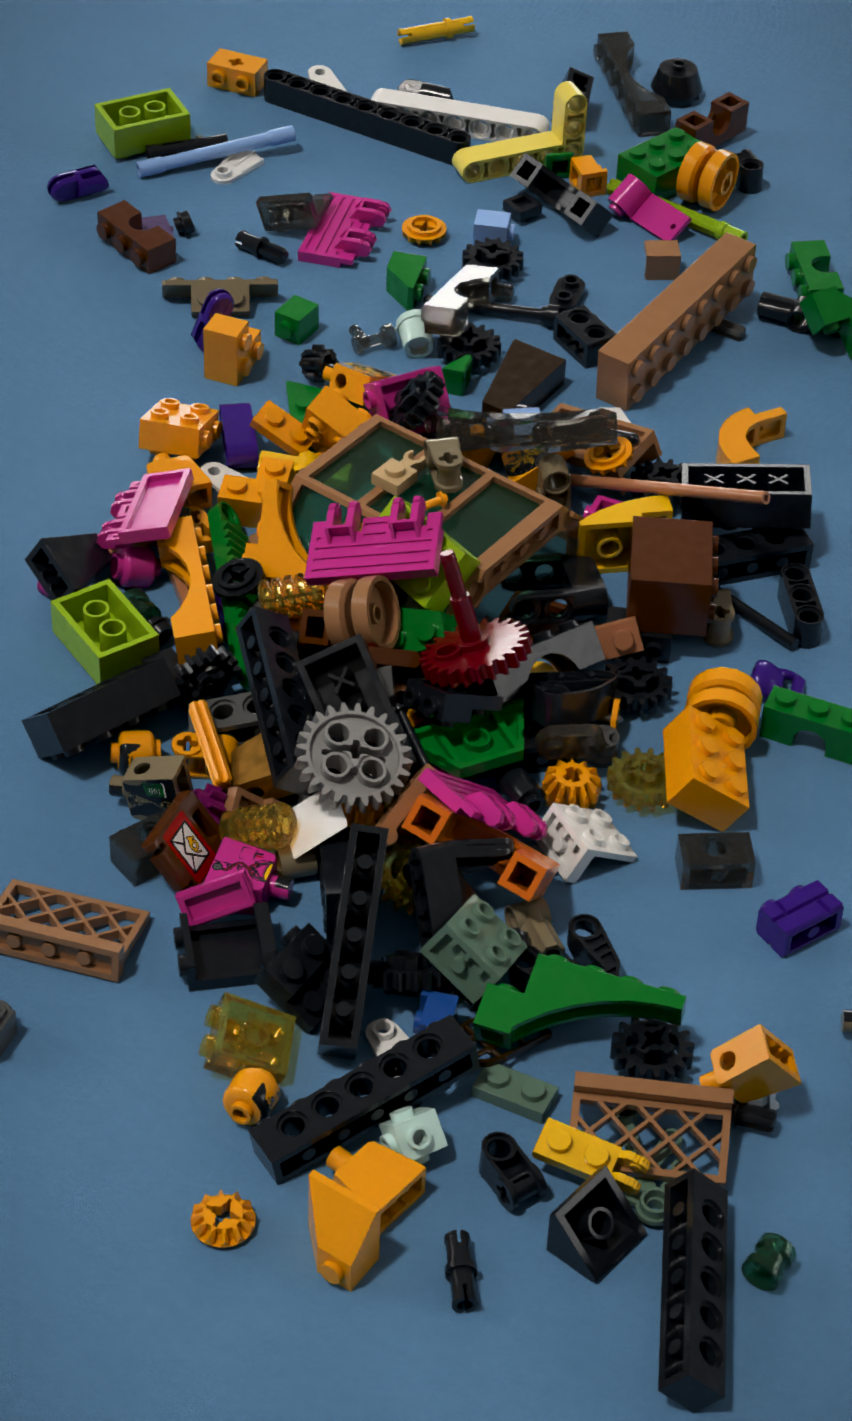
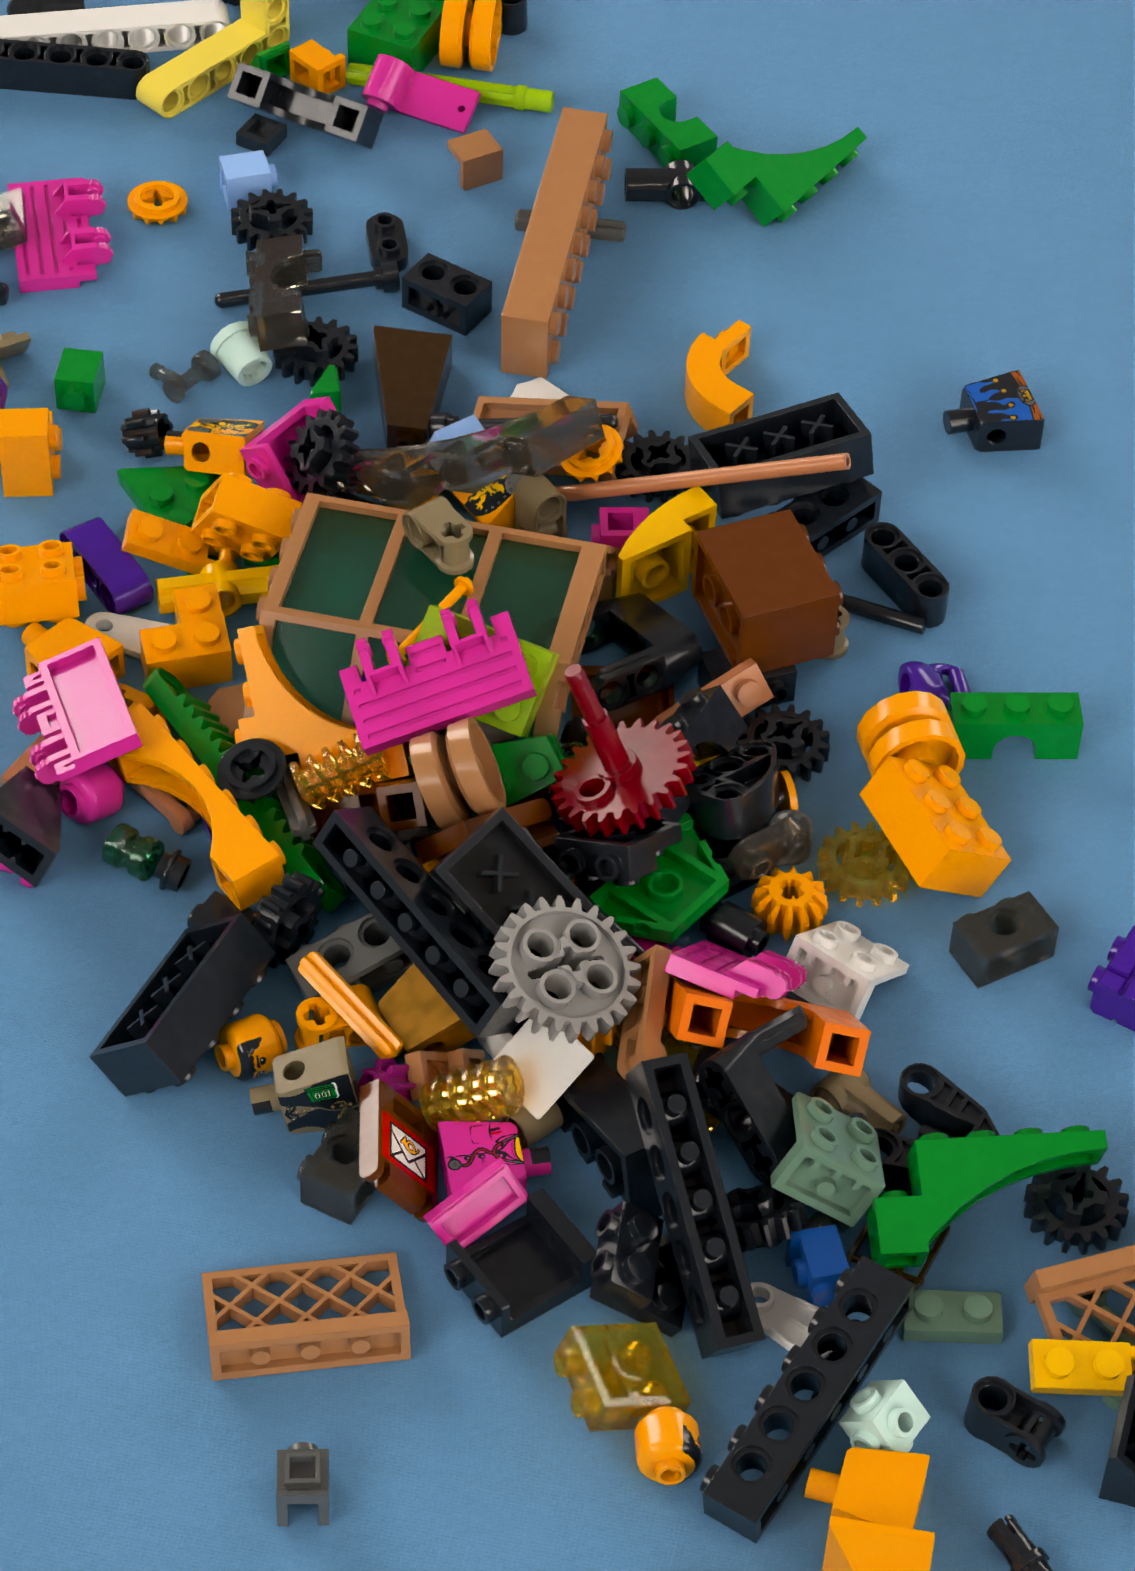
camera: 25 degrees left, 5 degrees up
lime brick [50,579,160,684] -> none
tan plate [371,450,425,496] -> none
green slope [386,251,431,311] -> none

